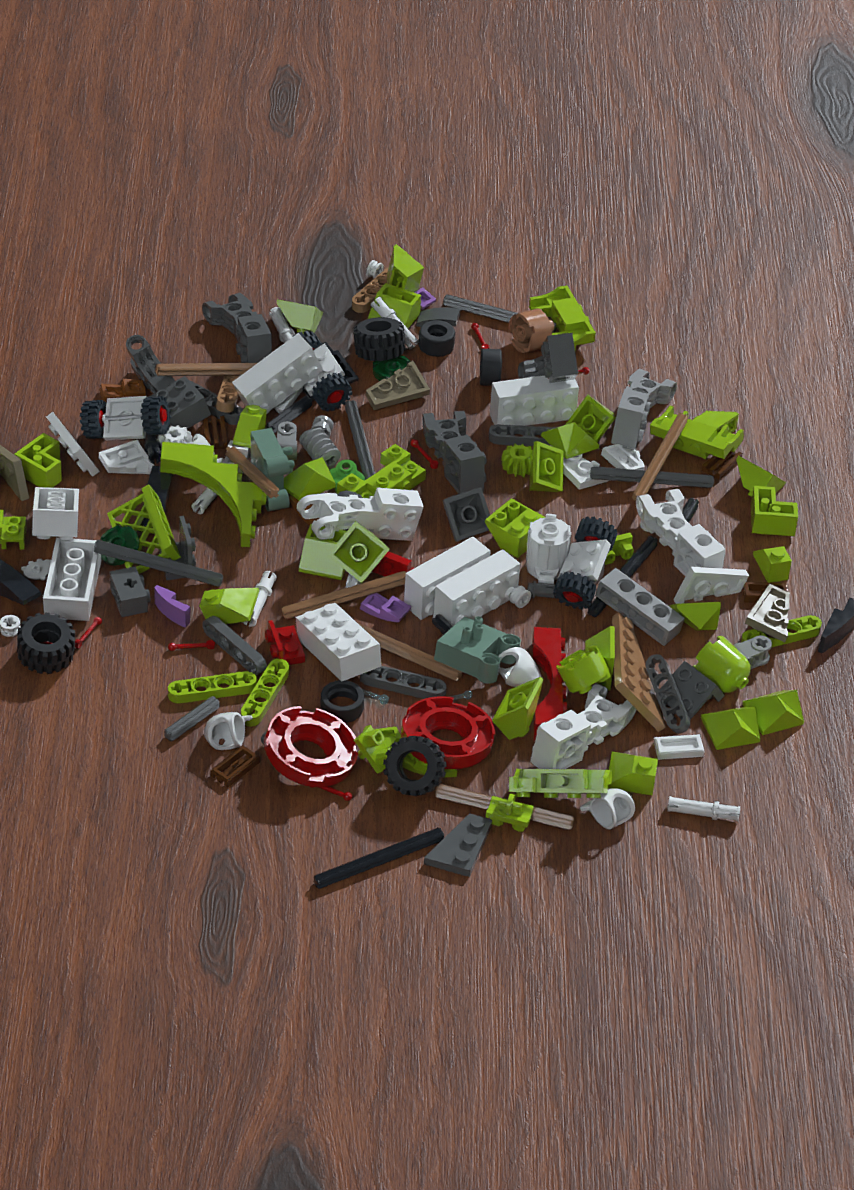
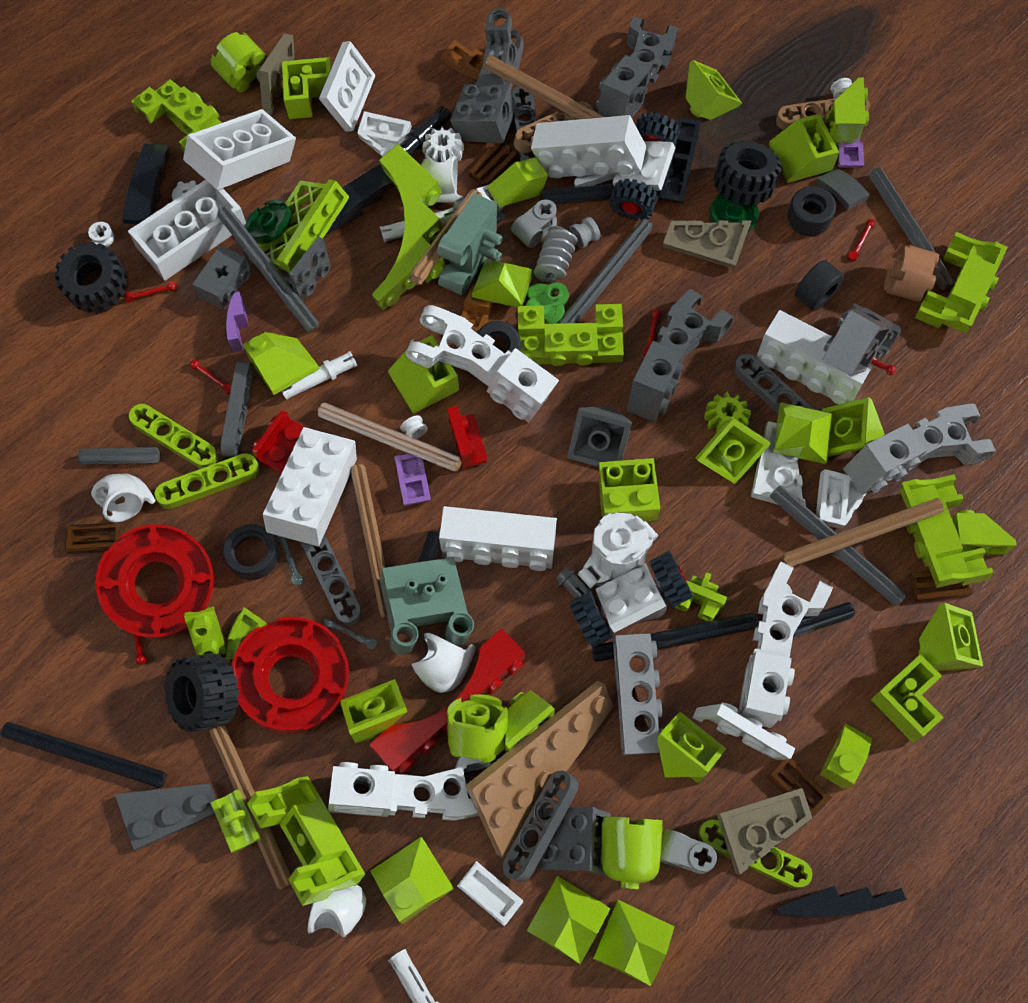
camera: 50 degrees right, 25 degrees up
plate [80,396,171,441] -> none
white pin [269,307,295,343] -> none
lime slope [328,521,390,583] -> none
white pin [371,297,419,349] -> none
white brick [404,537,490,620] -> none
white bush [509,586,531,608] -> none

